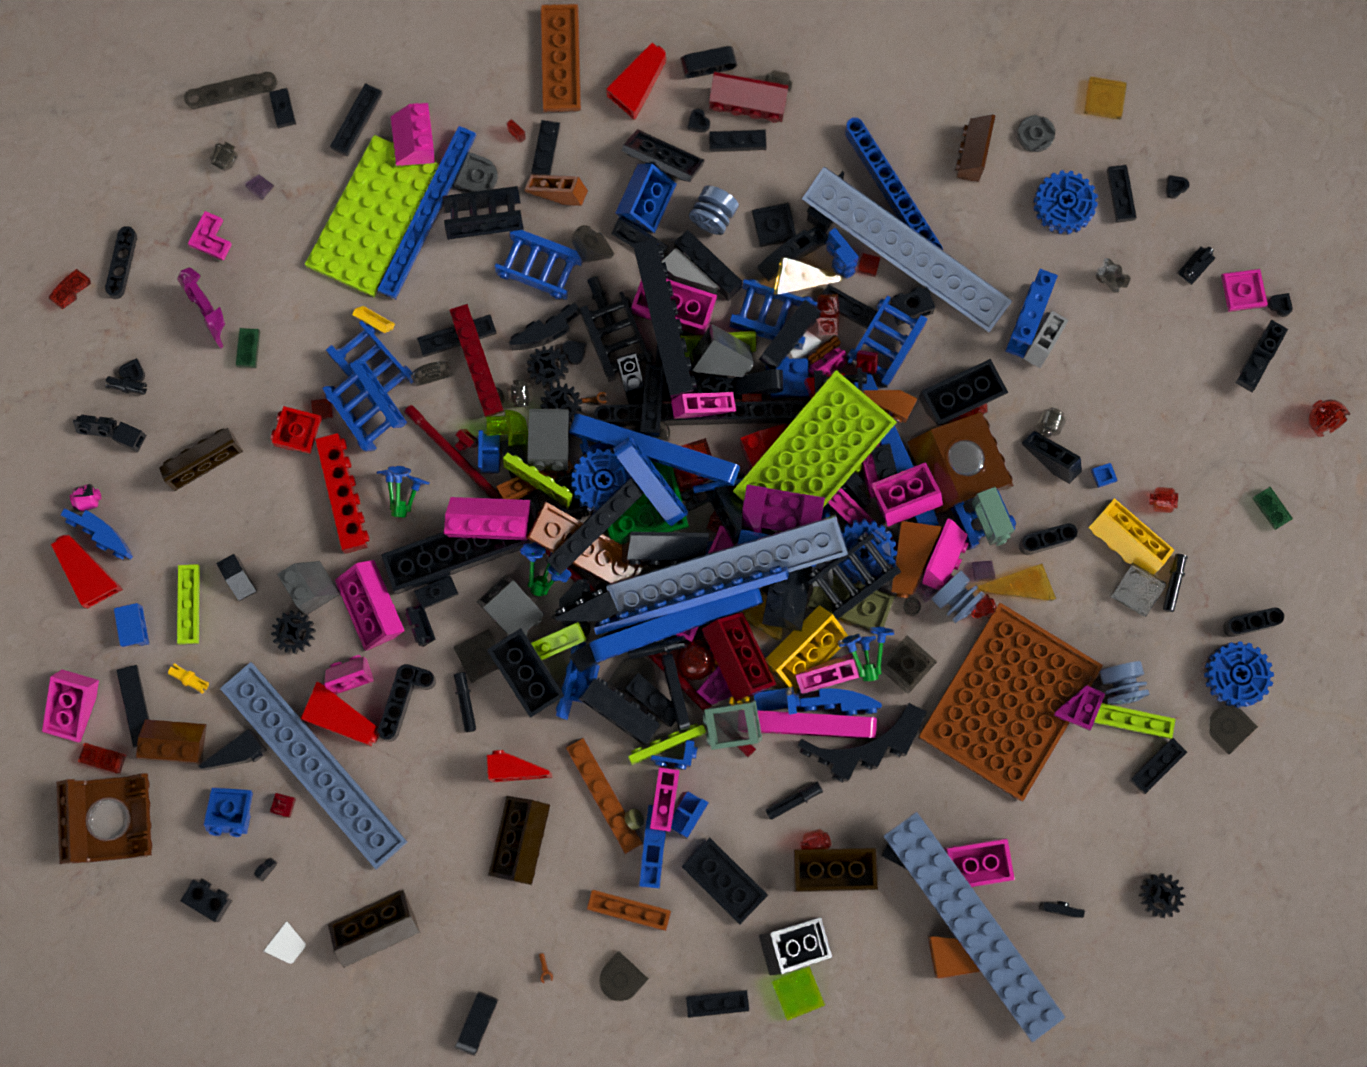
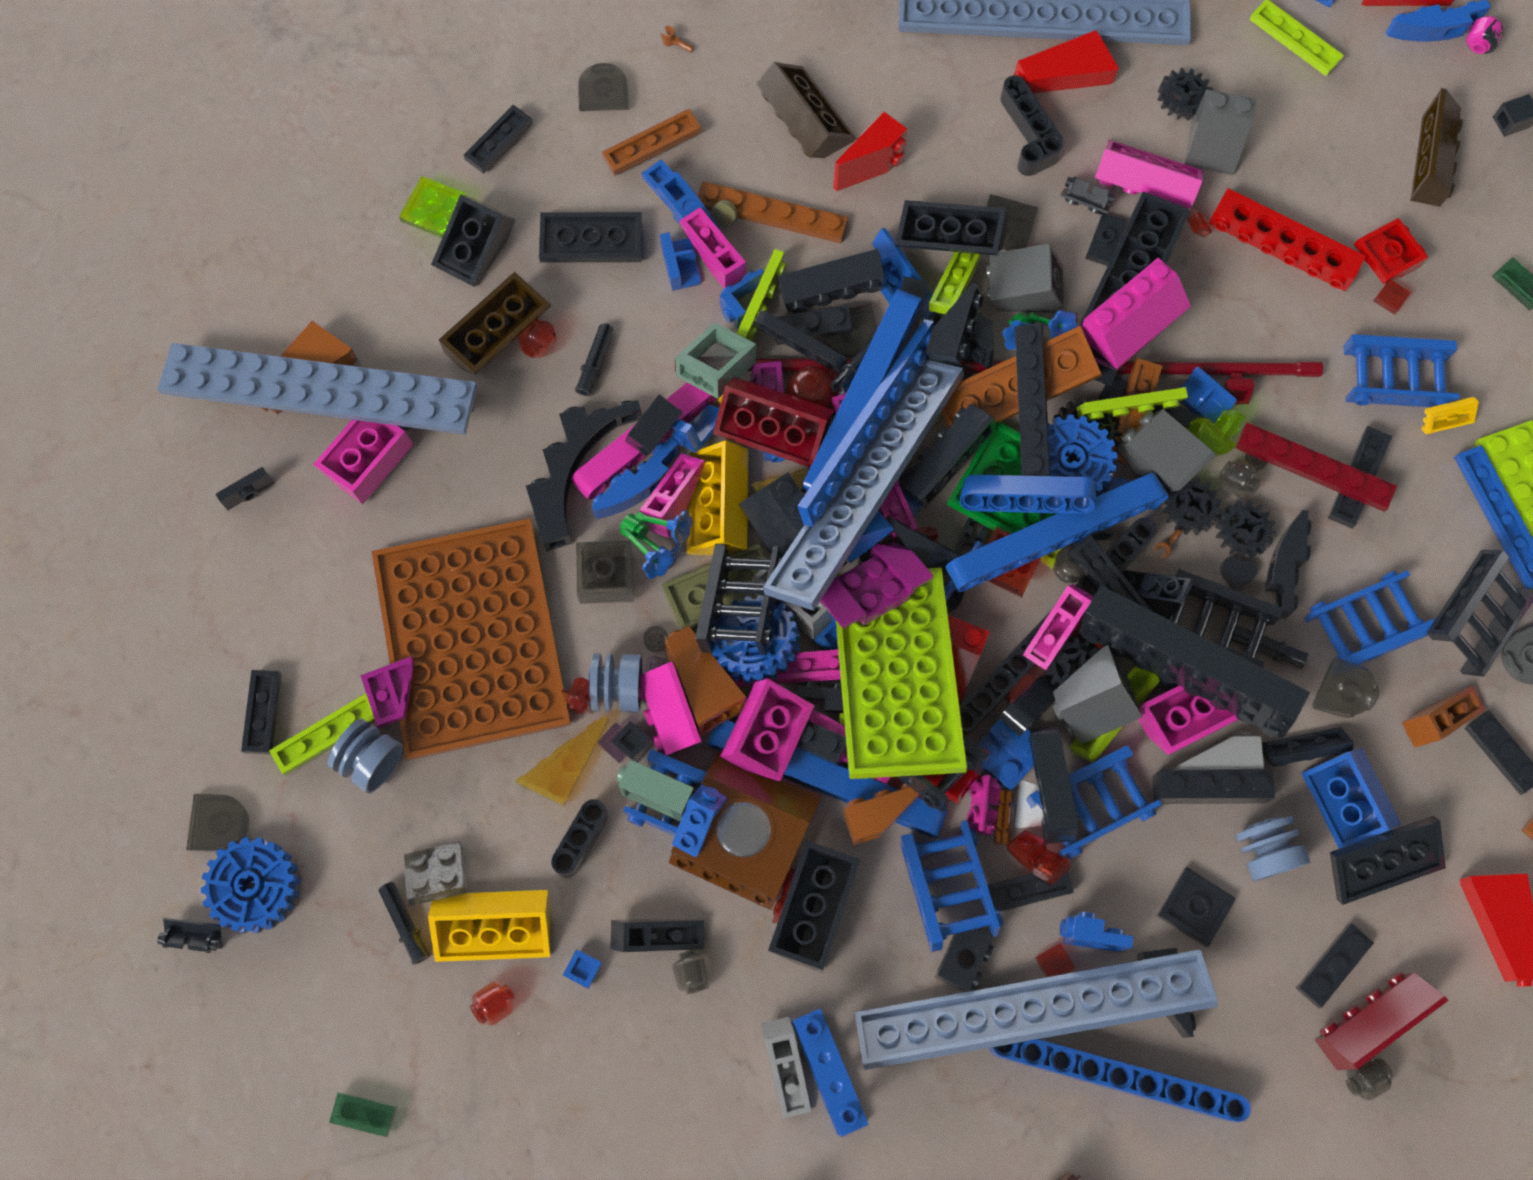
camera: 135 degrees right, 5 degrees down
black slope [216,554,257,601] -> none
blue fence [322,360,407,452] -> none
dark pink slope [324,655,374,695] -> none
plant [377,466,430,517] -> none
clear smoke tile [412,361,454,386] -> none
black axle [453,672,476,733] -> none
black beam [680,46,737,79] -> none
black tile [688,109,710,133] -> none
black slope [757,225,828,282] -> none
clear yellow wing [774,257,843,295] -> none
dark red tile [856,350,878,374] -> none
black gear [1139,873,1186,918] -> none
black beam [1223,607,1285,637] -> none
none -> black hinge [157,918,223,954]
none -> black panel [611,721,653,763]
none -> black hinge [625,394,682,456]
none -> blue bracket [672,785,727,857]
none -> clear red tile [1187,208,1211,238]

